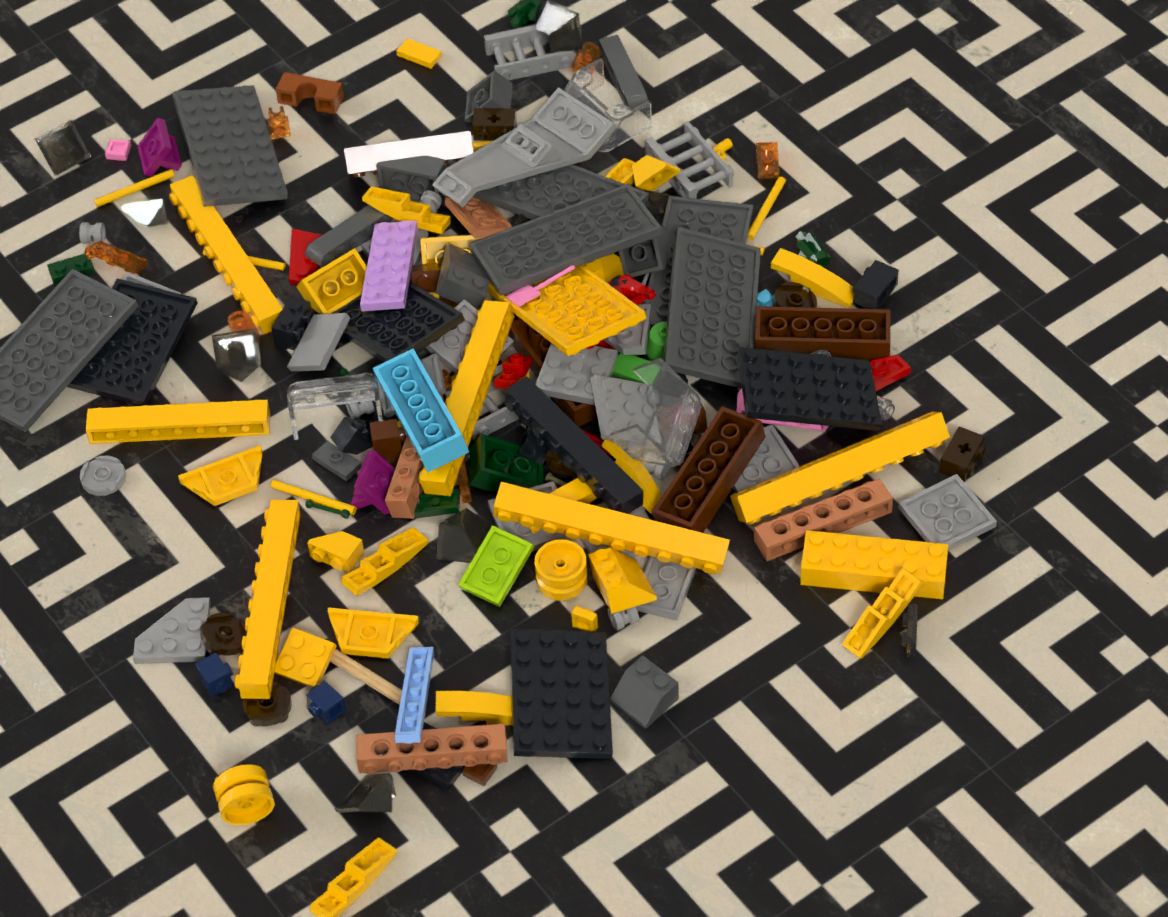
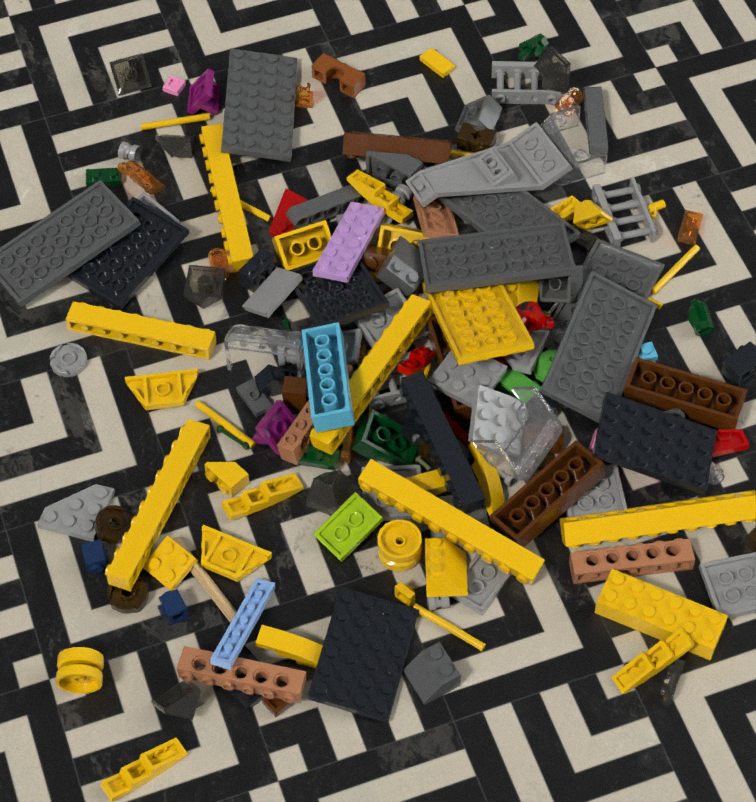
camera: 15 degrees right, 5 degrees up
bright pink piece [506,265,575,307] -> none
yellow slope [771,248,854,309] -> none
dark brown plate [772,282,817,308] -> none
none -> yellow bar [413,603,486,651]

